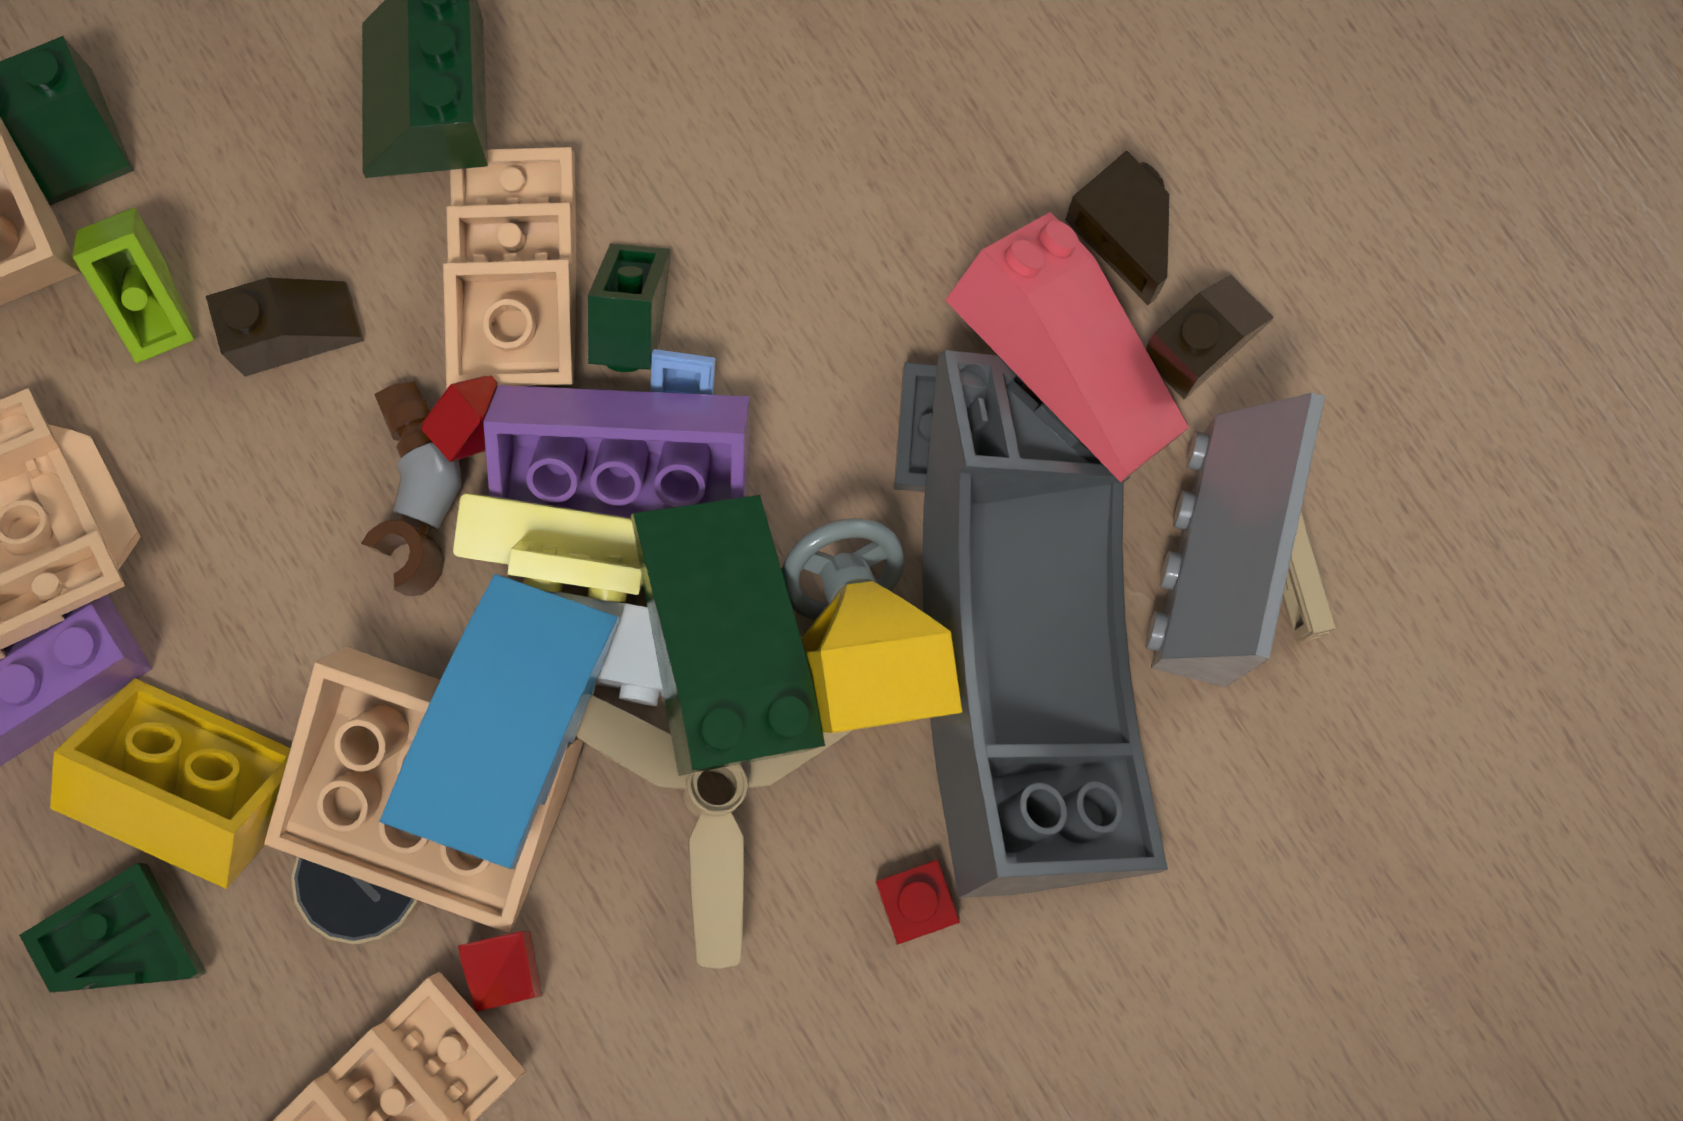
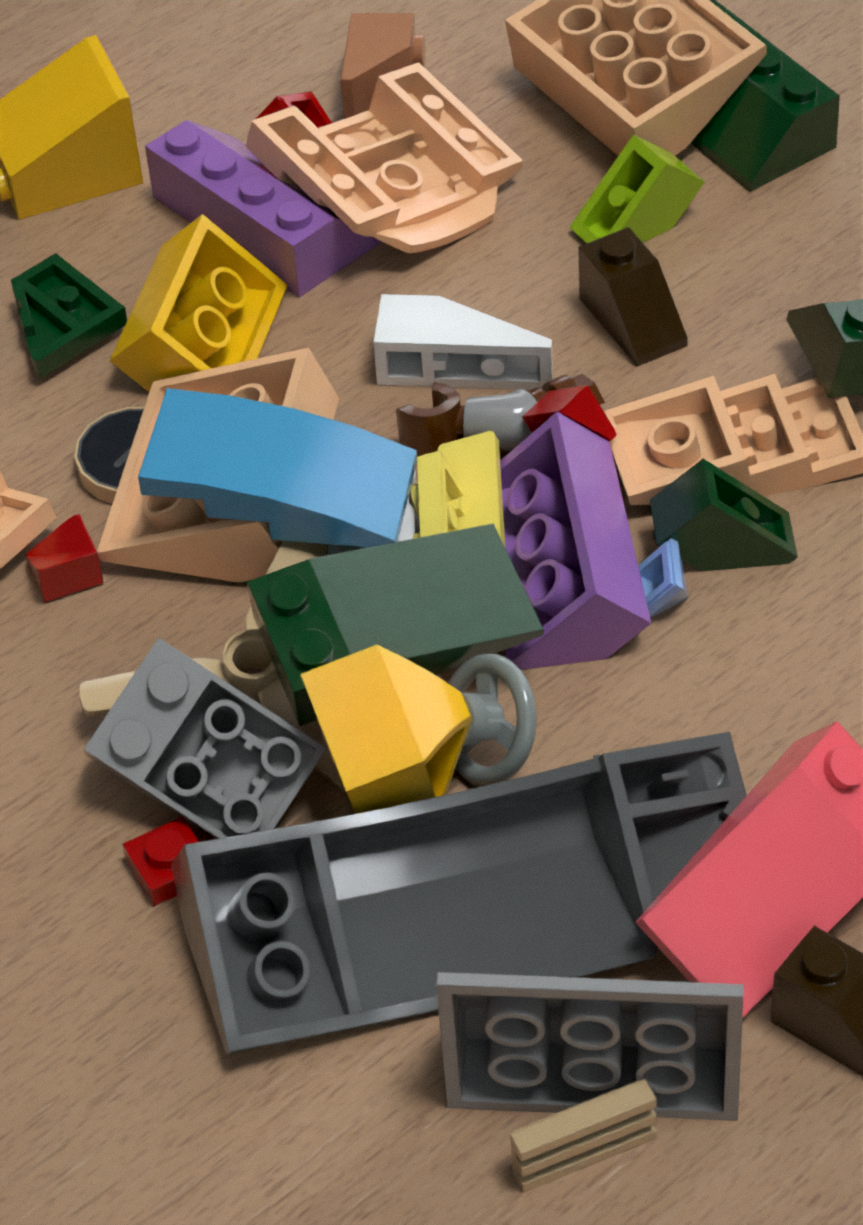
camera: 85 degrees right, 30 degrees down
none -> light grey slope [84,638,327,839]
none -> white slope [373,294,553,390]

